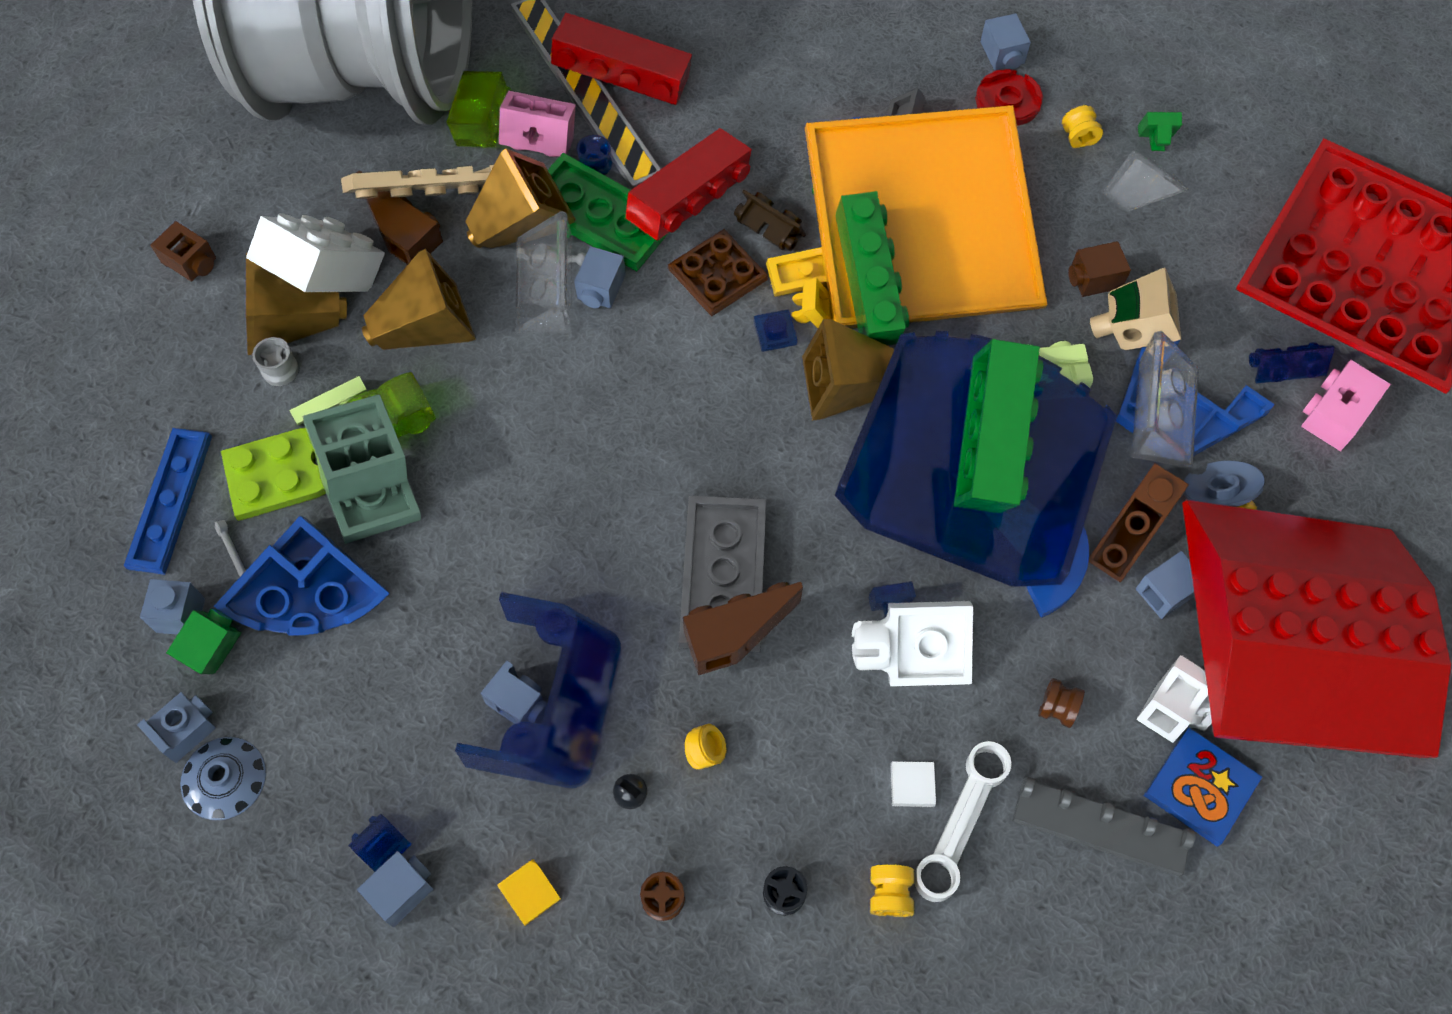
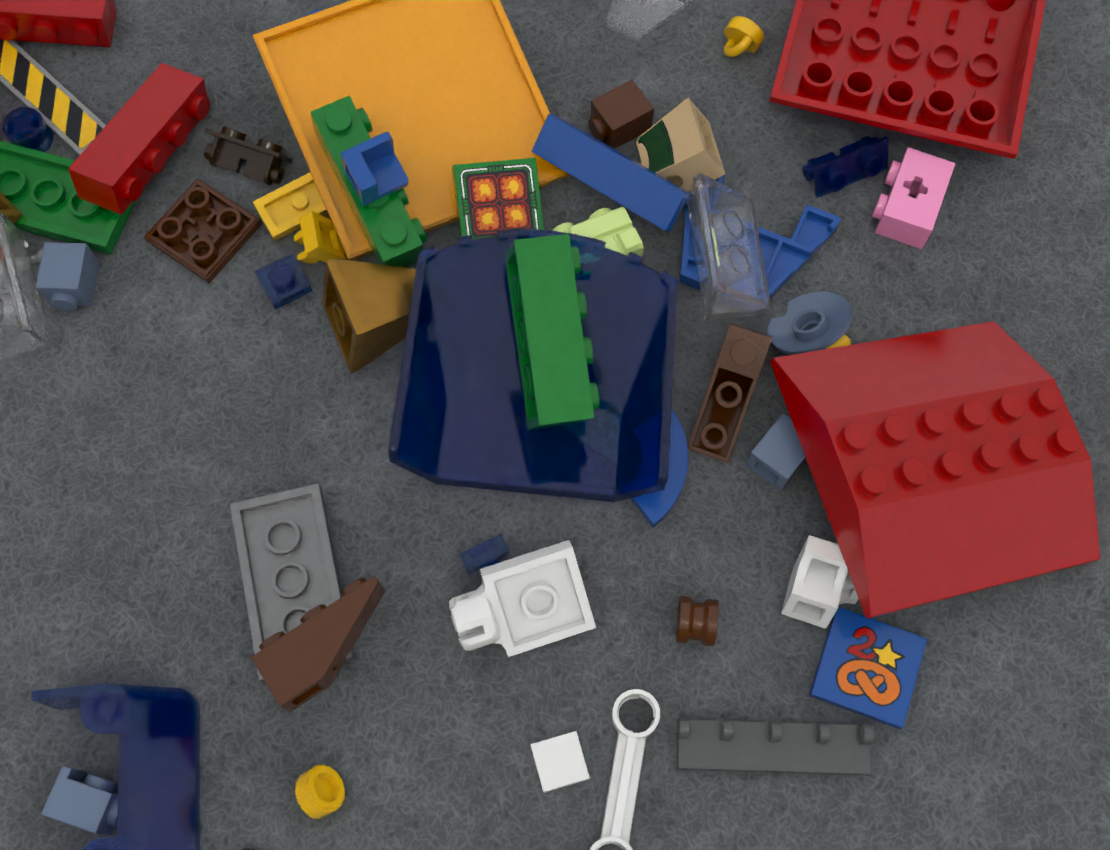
camera: 15 degrees left, 5 degrees up
none -> blue panel [341,131,408,207]
none -> tile [452,158,545,251]
none -> blue tile [531,114,690,231]
none -> yellow tile [724,16,764,57]

